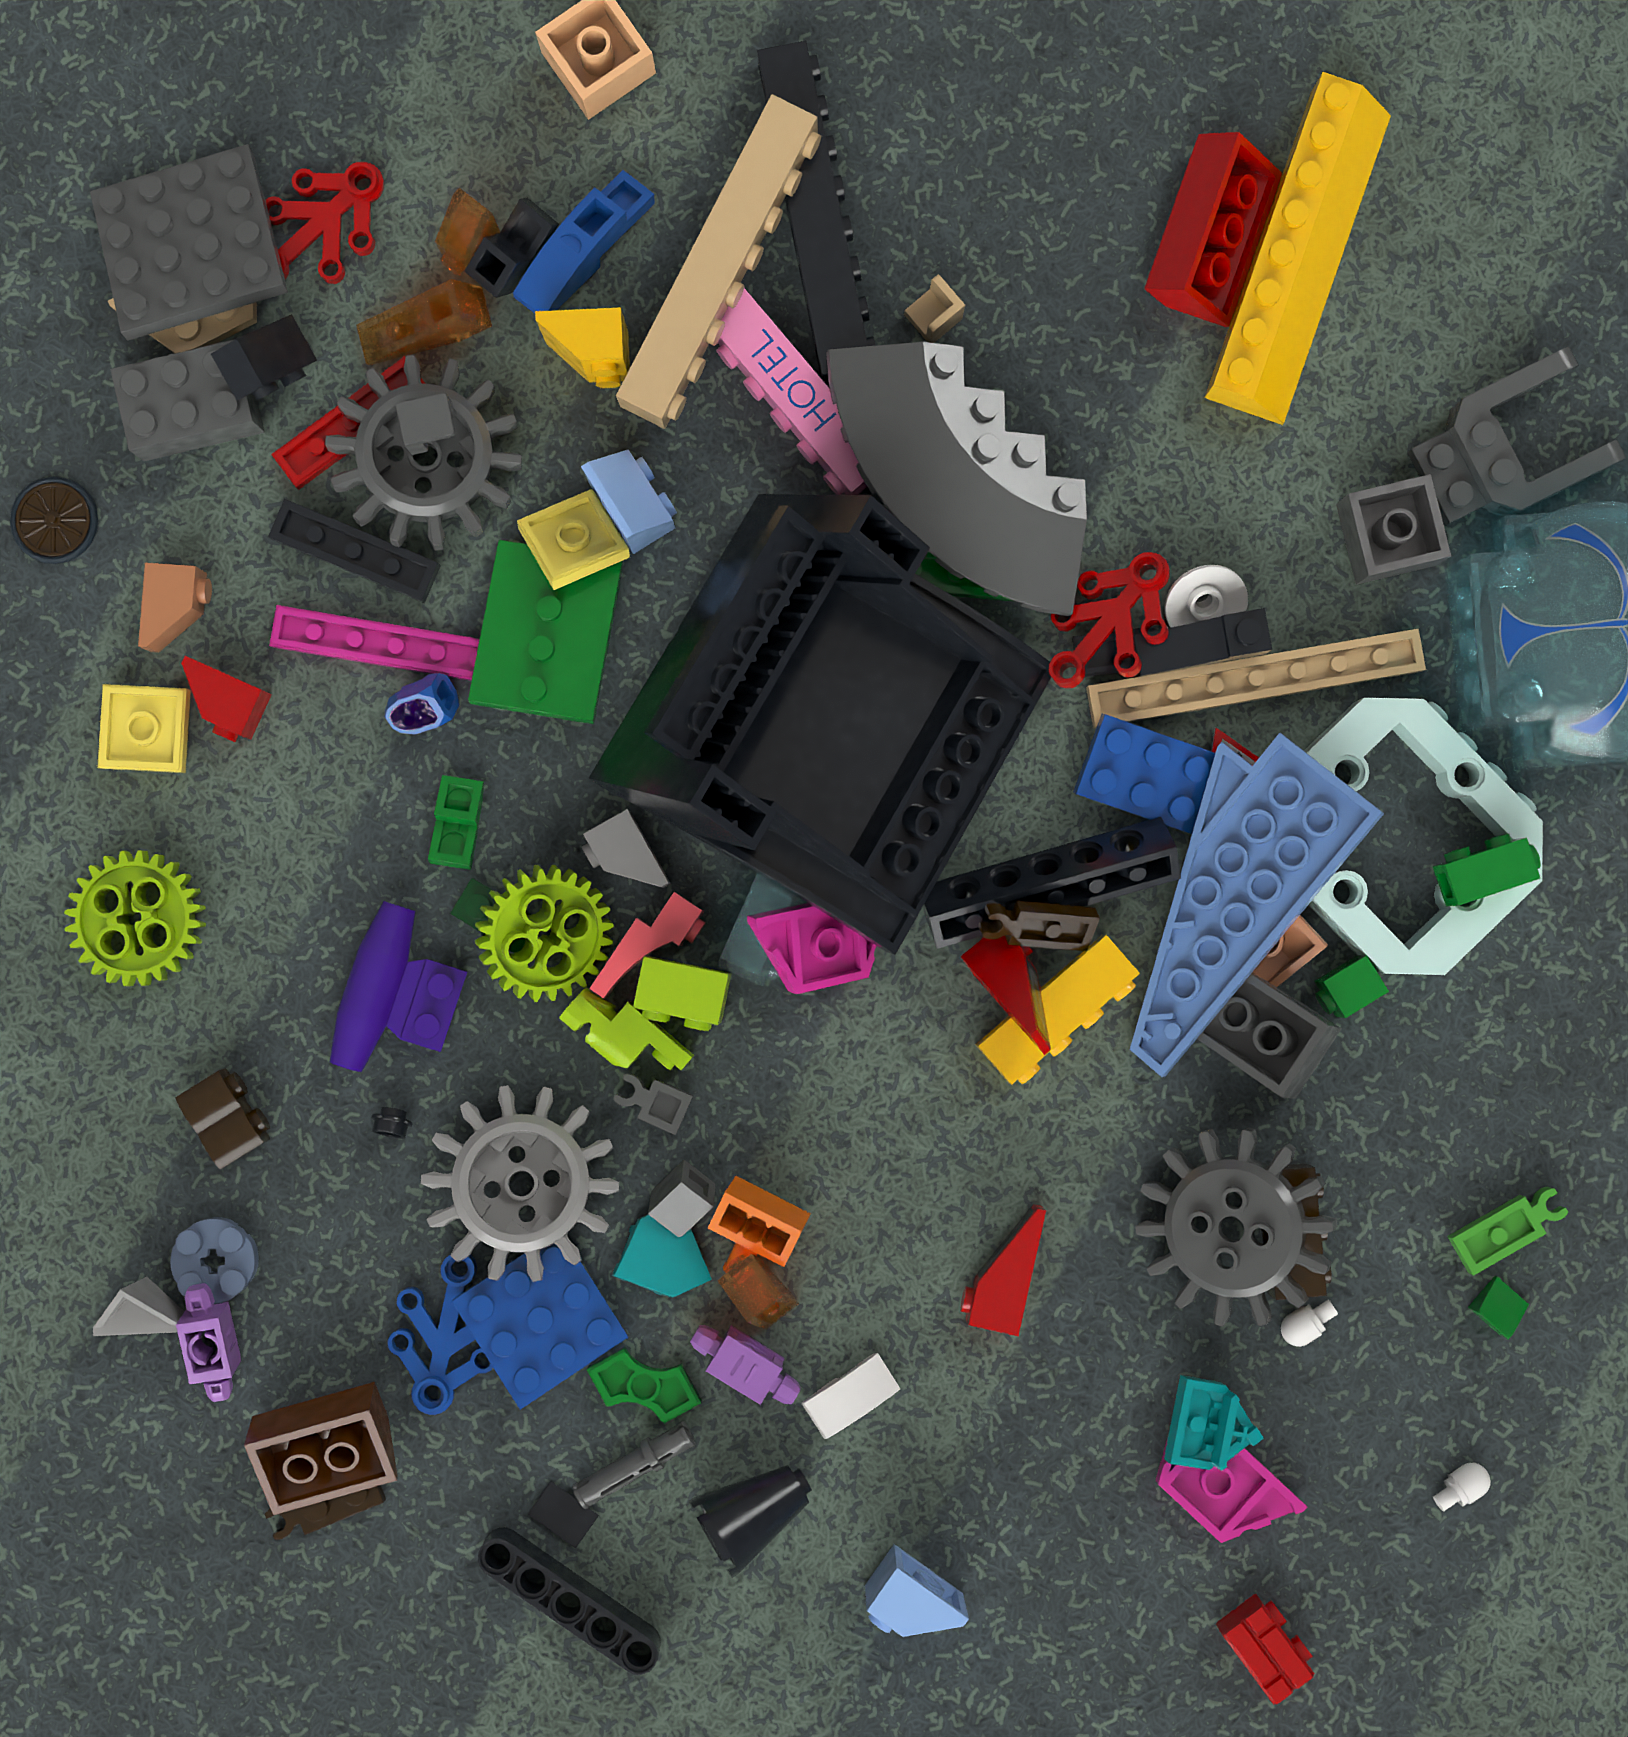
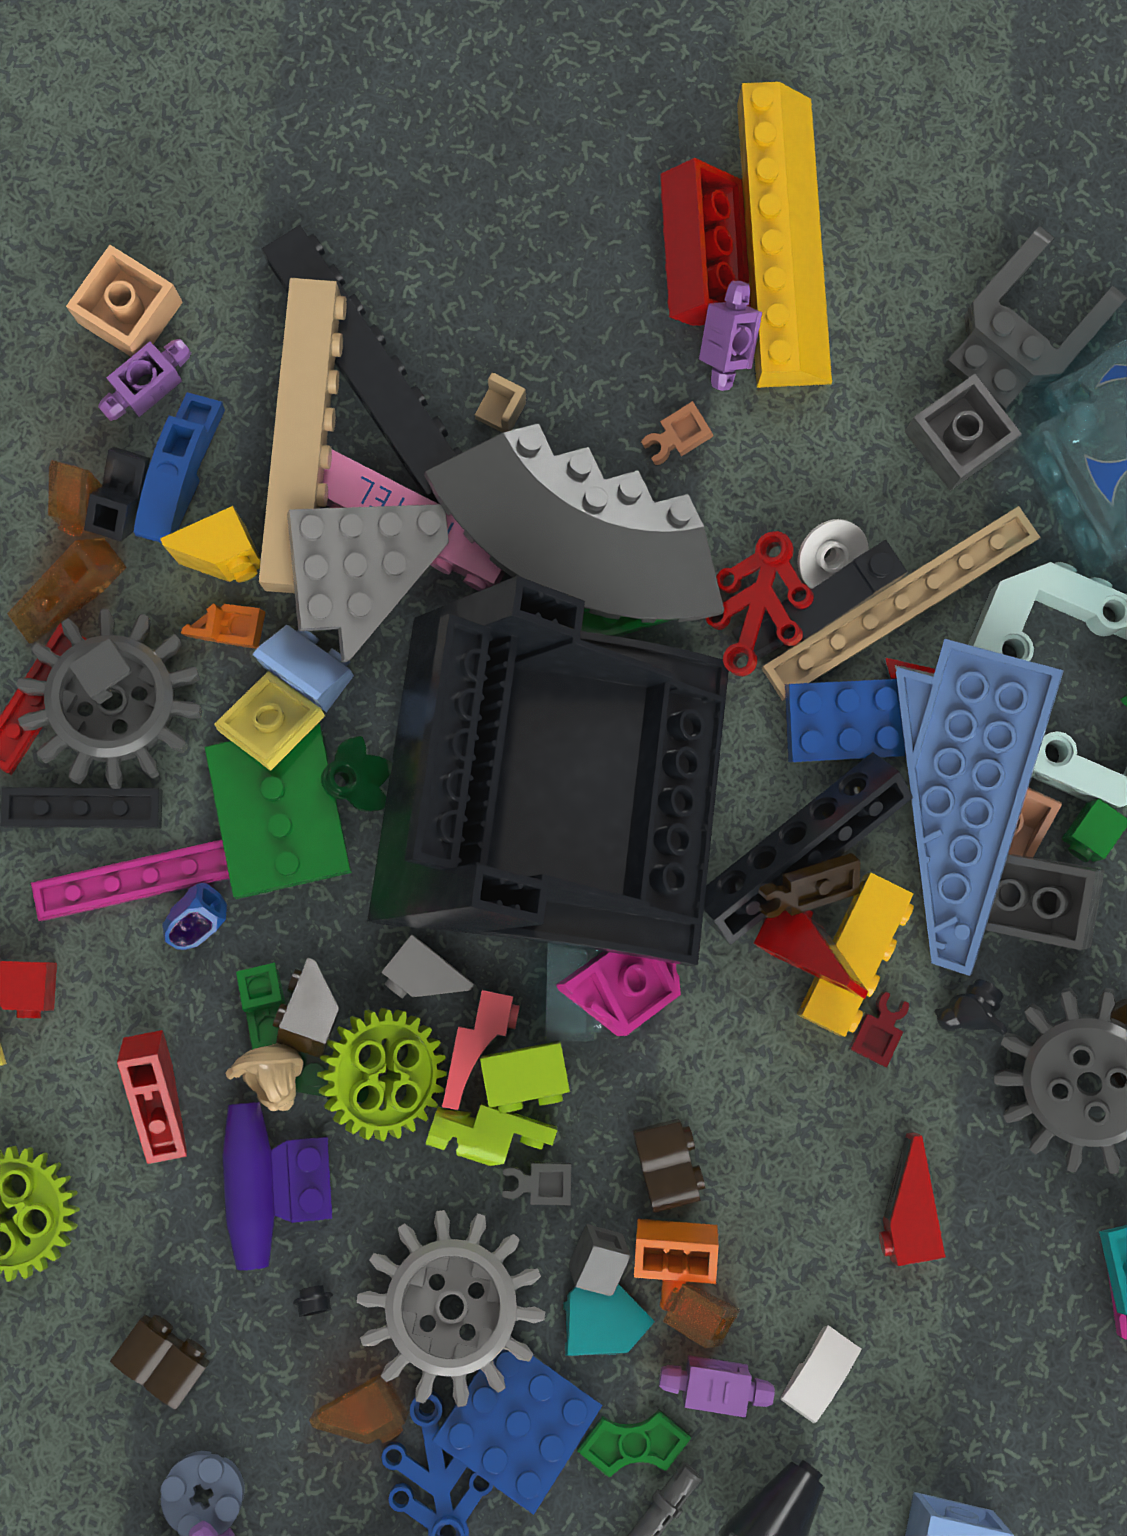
camera: 30 degrees left, 5 degrees down
none -> medium lavender piece [98,339,191,421]
none -> red slope [117,1030,187,1164]
none -> orange slope [181,604,266,649]
none -> tan hair [226,1043,303,1111]
none -> slope [273,958,339,1058]
none -> light grey wing [287,504,449,662]
none -> clear orange slope [309,1372,408,1444]
none -> dark green plate [321,736,393,812]
none -> dark brown brick [632,1119,705,1213]
none -> nougat plate [641,401,713,465]
none -> medium lavender piece [699,281,762,391]
none -> dark red plate [848,992,909,1067]
none -> black animal [934,979,1008,1035]

